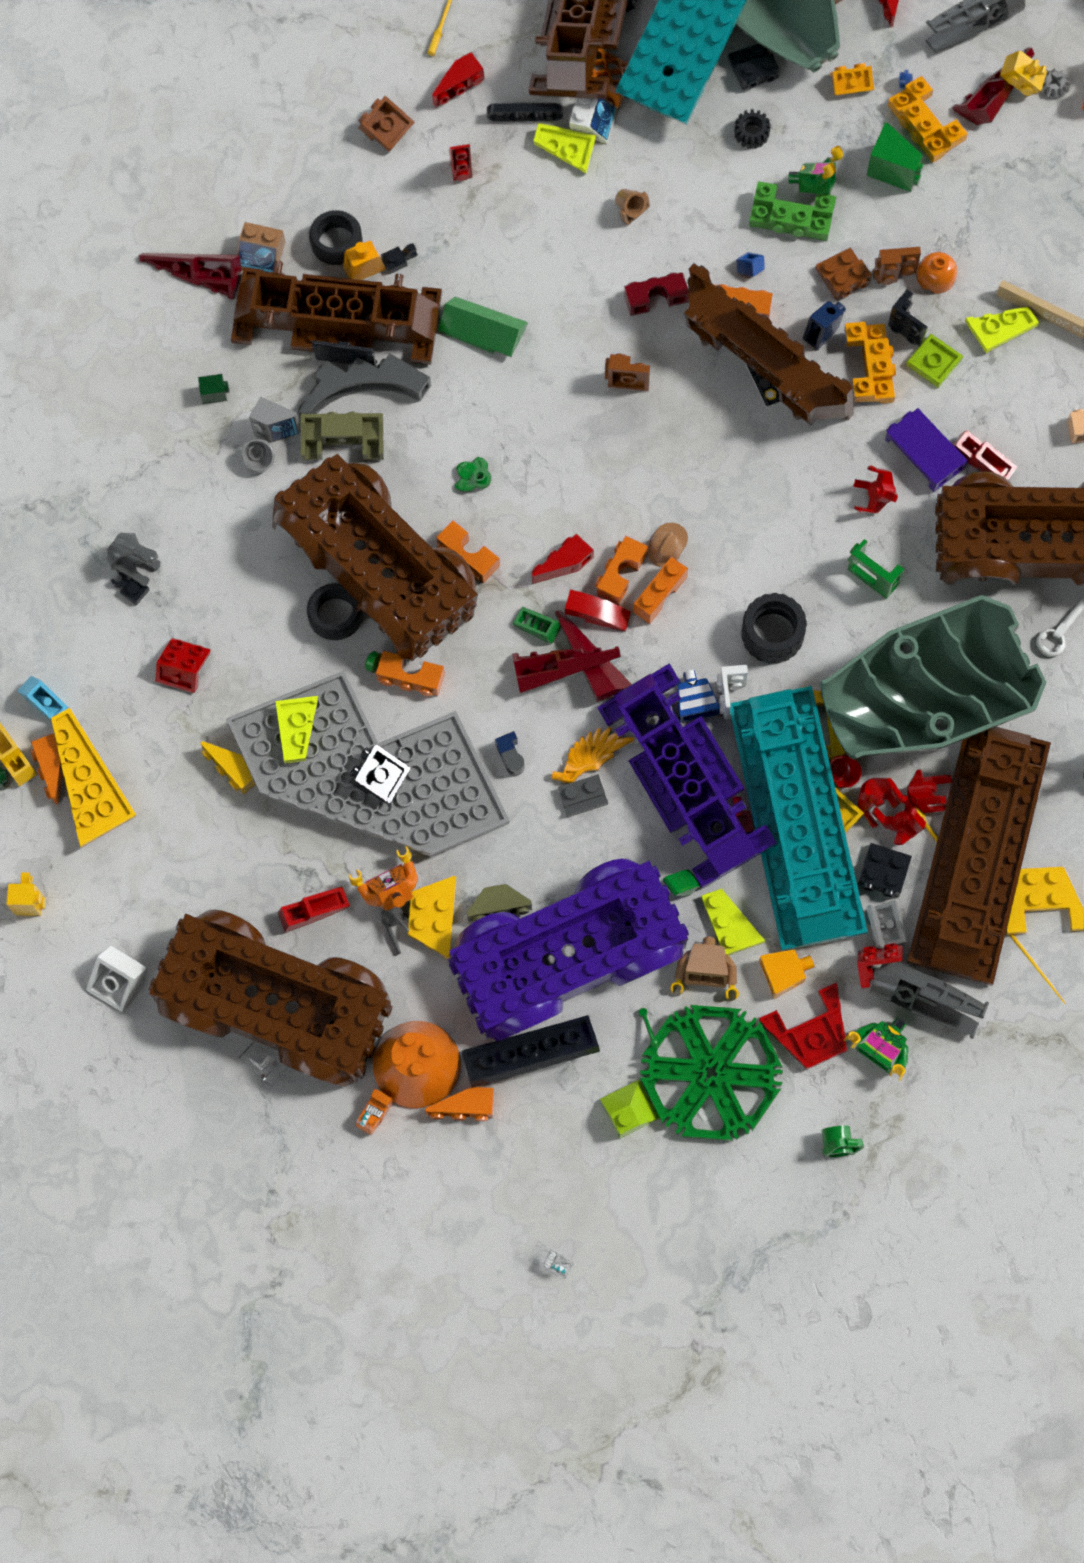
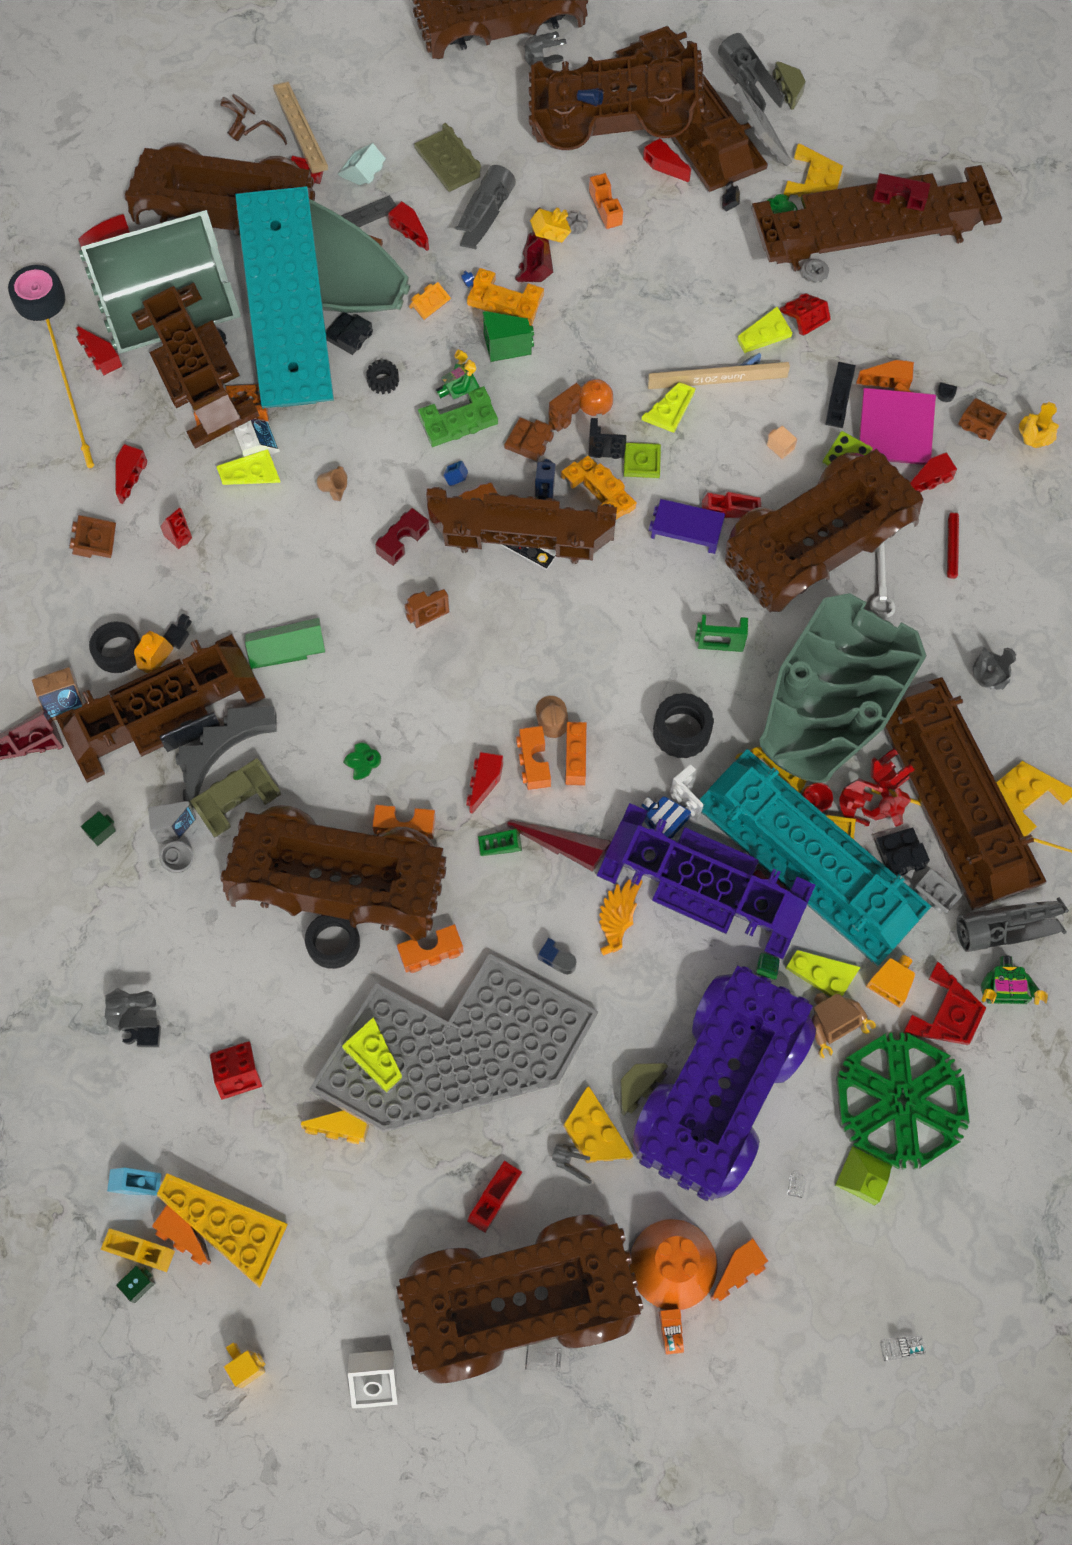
camera: 40 degrees left, 5 degrees down
plate [349,744,410,805] -> none
orange torso [349,846,418,911] -> none
green tile [365,651,382,673] -> none
black plate [461,1015,600,1088] -> none
black beam [486,103,563,122] -> none
dark red wedge [512,646,621,693] -> none
dark grey plate [558,774,608,817] -> none
red slope [565,589,631,632] -> none
green hinge [639,1008,658,1047] -> none
green piece [821,1125,864,1158] -> none
red piece [853,465,898,513] -> none
red bracket [857,943,903,988] -> none

